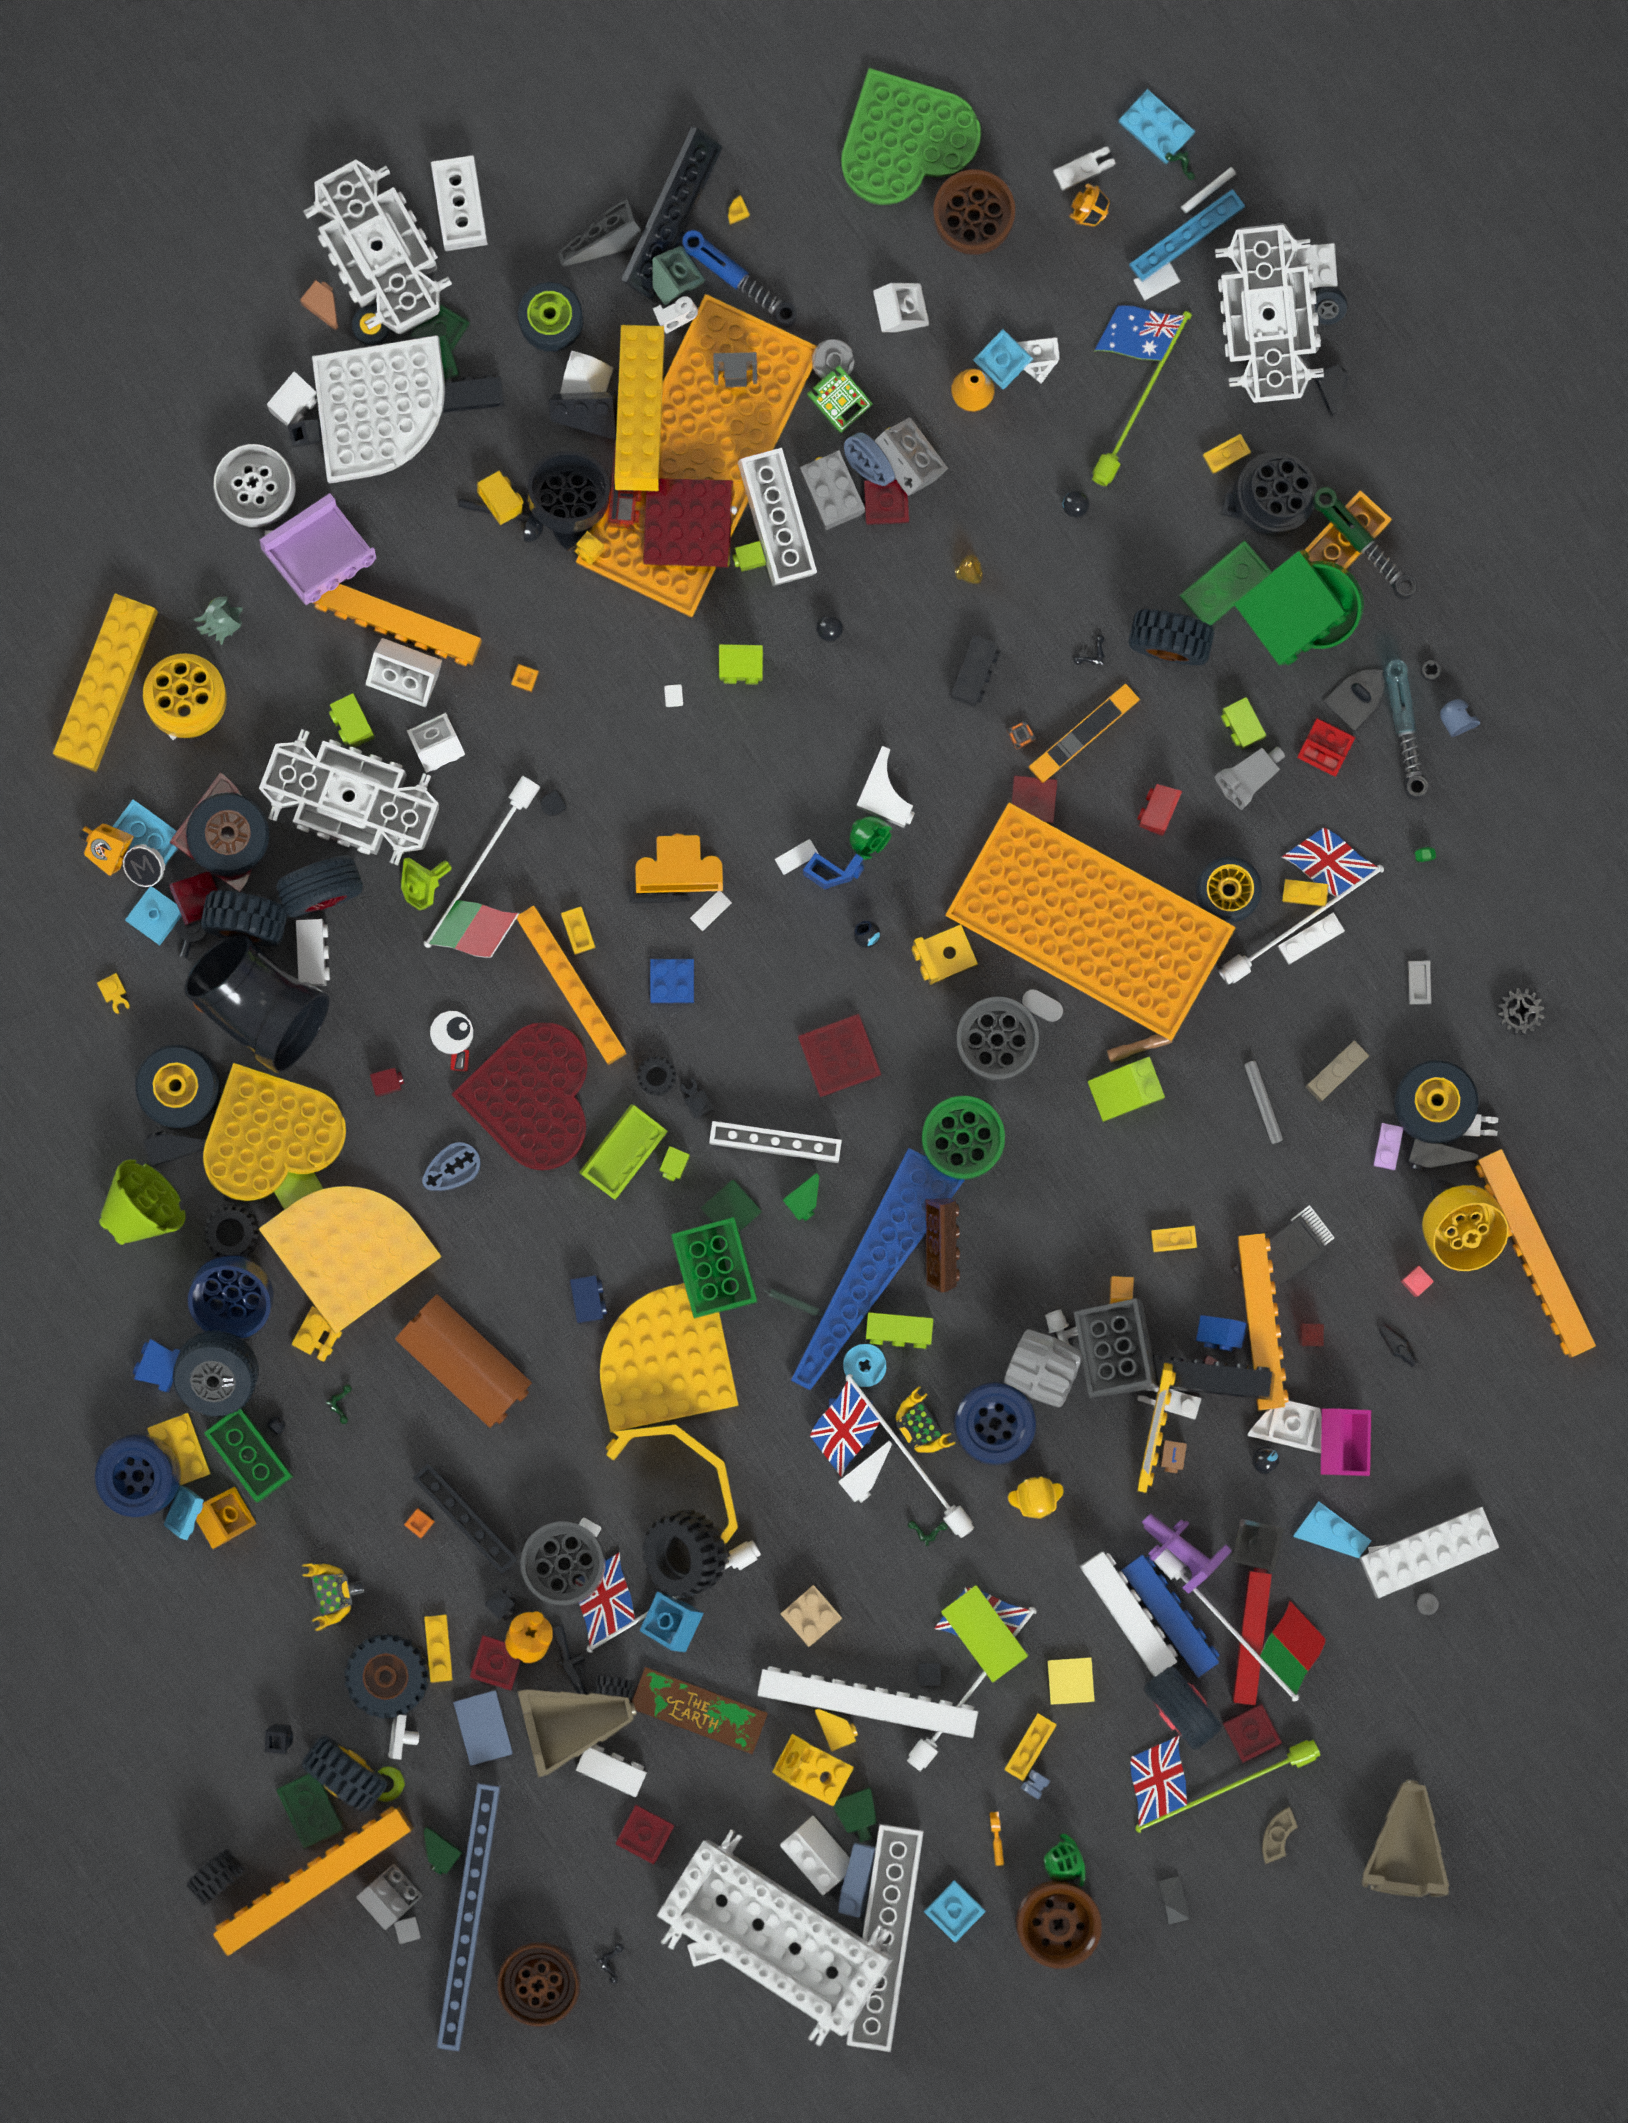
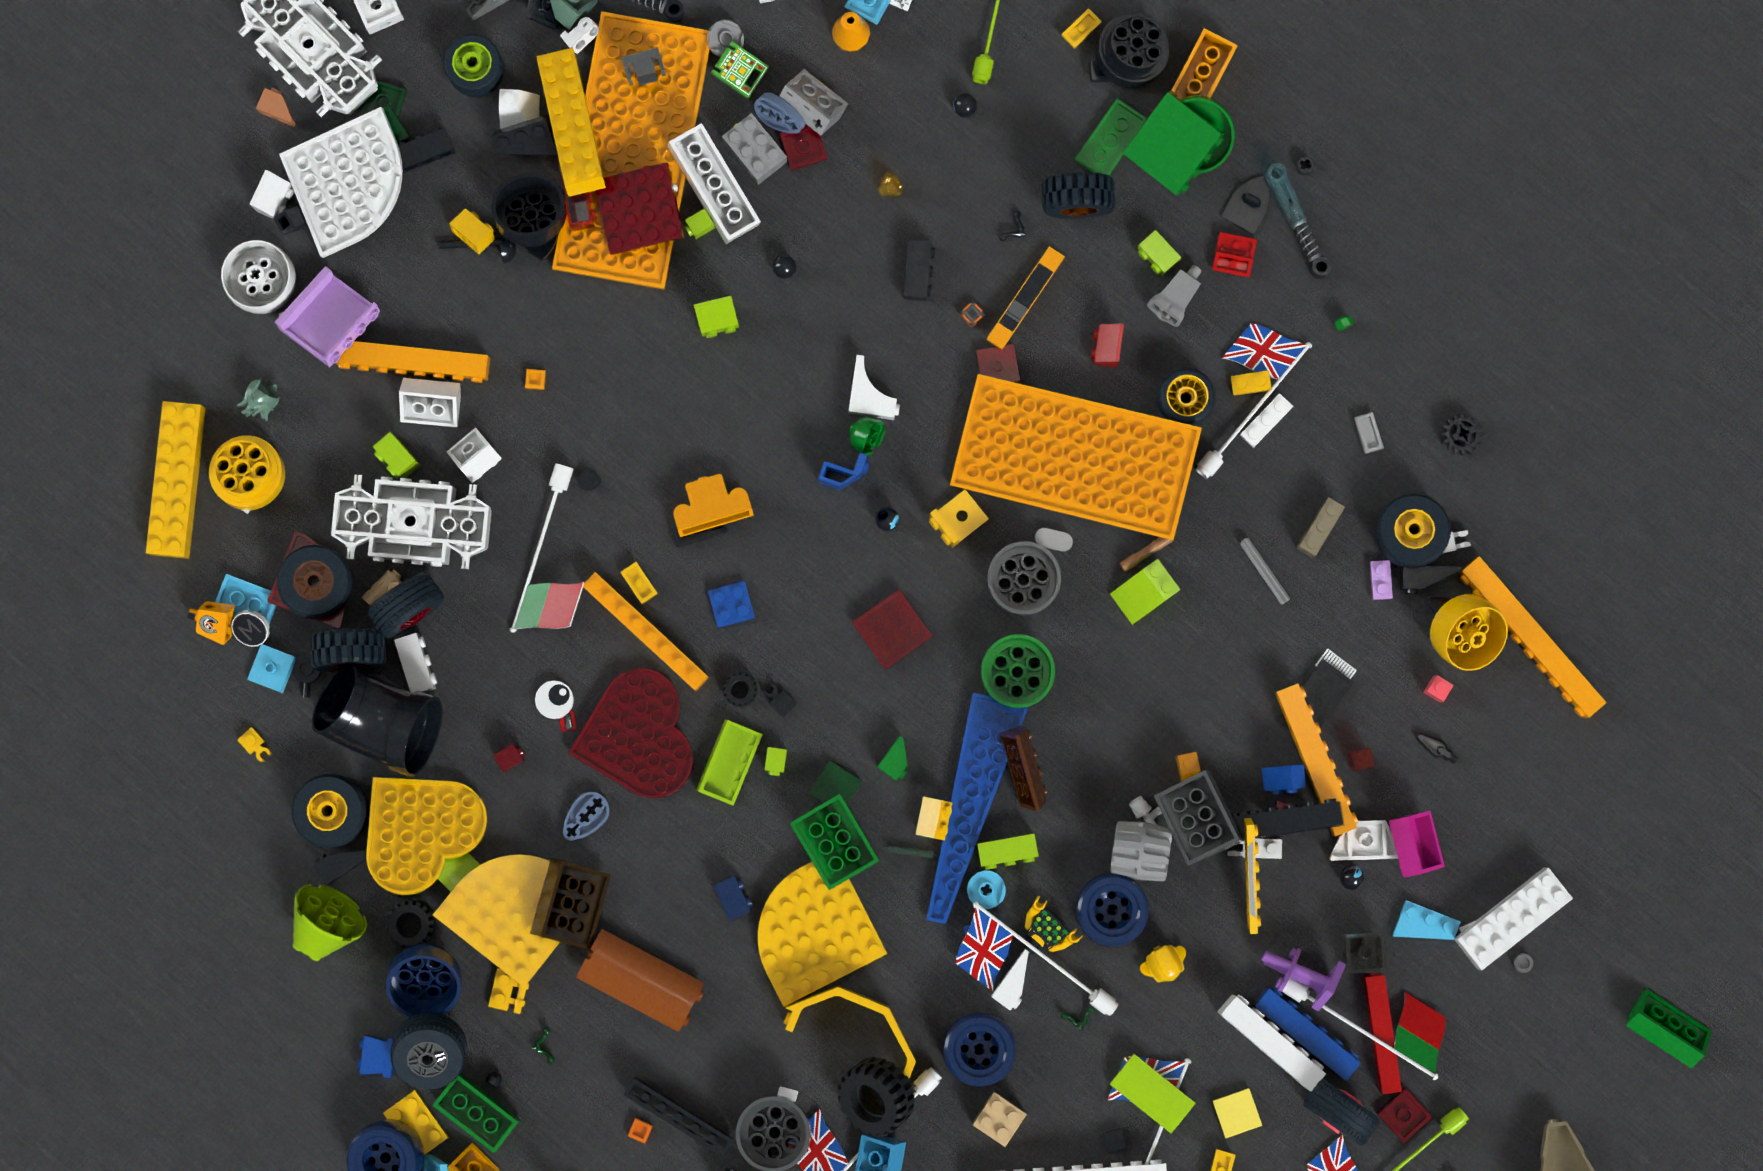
camera: 15 degrees left, 0 degrees up
dark red plate [169,871,218,925] -> none
black wheel [352,306,390,345] -> none
lime piece [401,857,452,910] -> none
yellow brick [574,531,605,565] -> none
white sticker [664,685,683,707] -> none
white sticker [690,891,732,931] -> none
white brick [709,1121,842,1163] -> none
white sticker [775,839,819,875] -> none
yellow plate [1151,1226,1197,1252] -> none
medium nougat brick [1160,1441,1187,1473] -> none
piece [1313,487,1417,600] -> none
sand blue helmet [1440,699,1480,737] -> none
none -> tan piece [362,569,402,606]
none -> dark brown slope [530,858,611,950]
none -> yellow brick [915,797,952,841]
none -> dark blue wheel [942,1012,1016,1087]
none -> green slope [1626,988,1712,1069]

